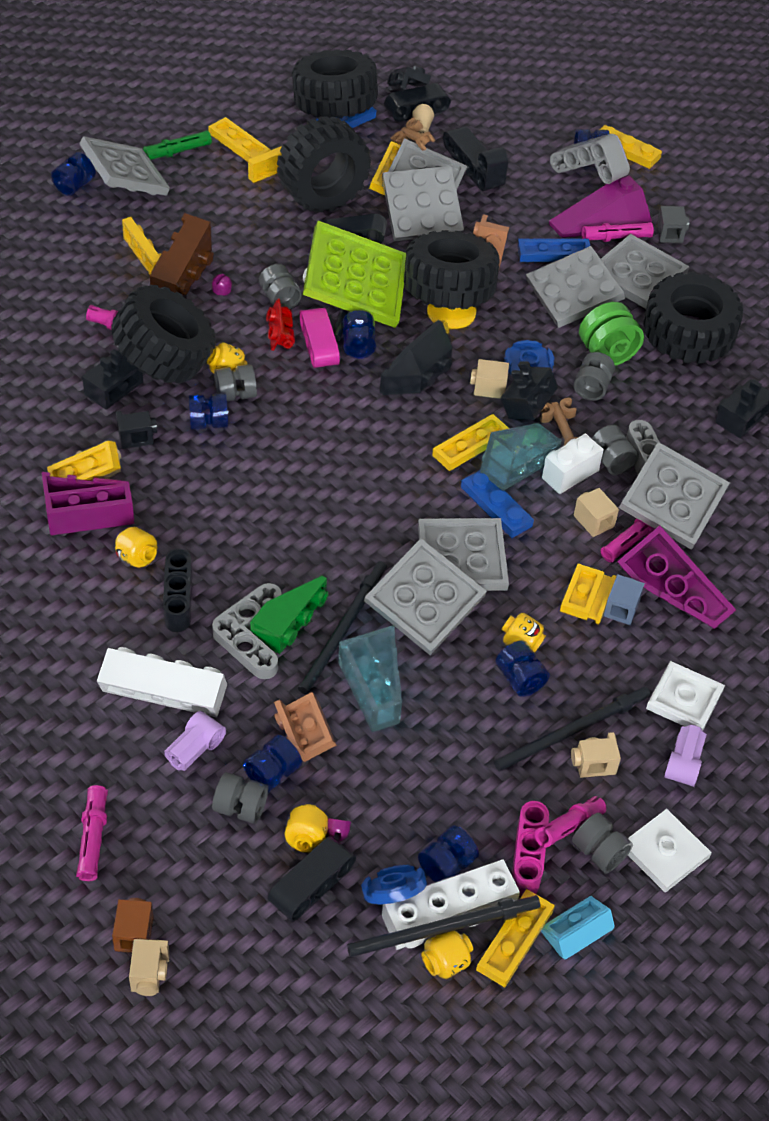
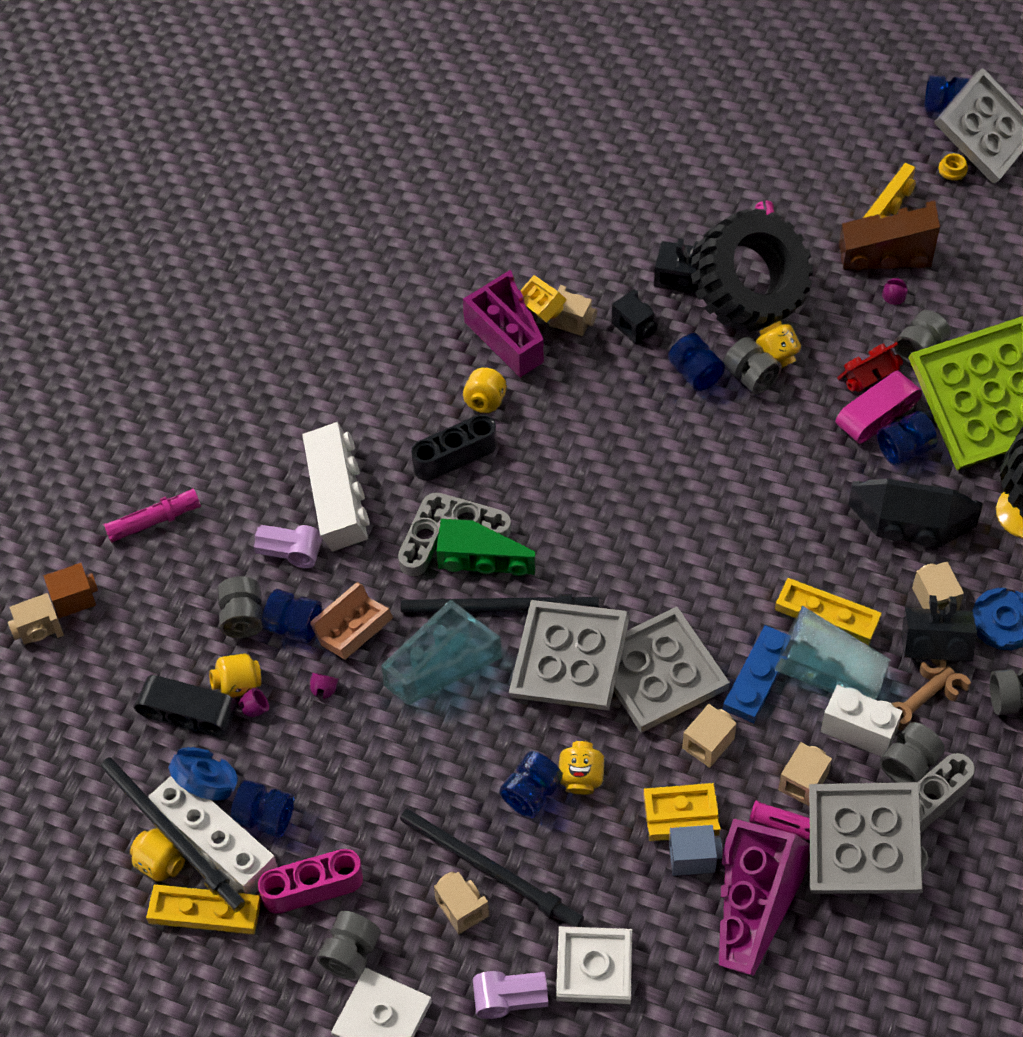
camera: 70 degrees right, 5 degrees up
dark pink pin [535,796,606,848] -> none
medium azure slope [541,896,615,960] -> none
none -> magenta hinge [310,672,339,699]
none -> tan brick [682,704,737,768]
none -> yellow plate [938,153,968,180]

